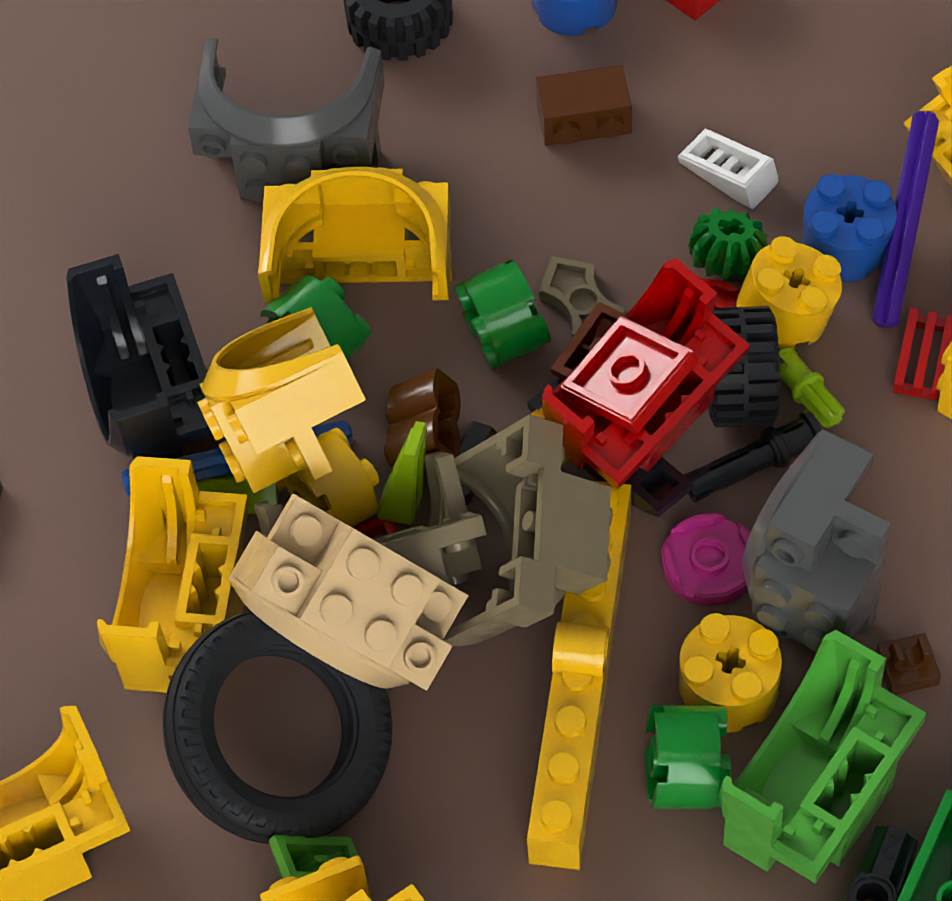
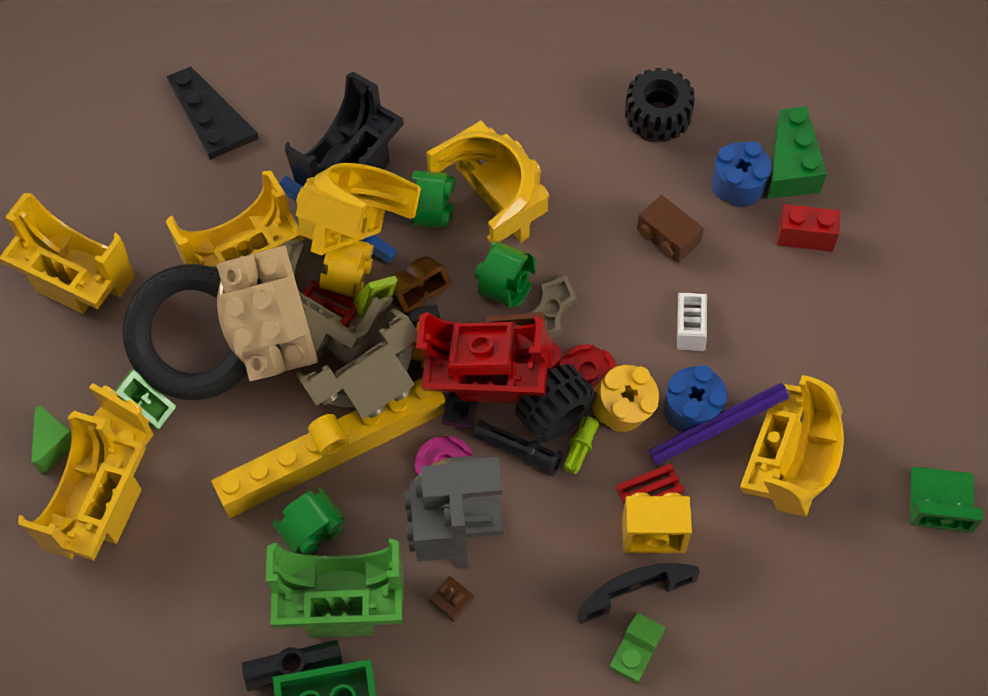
camera: 50 degrees right, 5 degrees up
dark grey piece [188,38,385,202] -> none
yellow brick [679,613,782,733] -> none
green gear [688,207,768,282] -> none

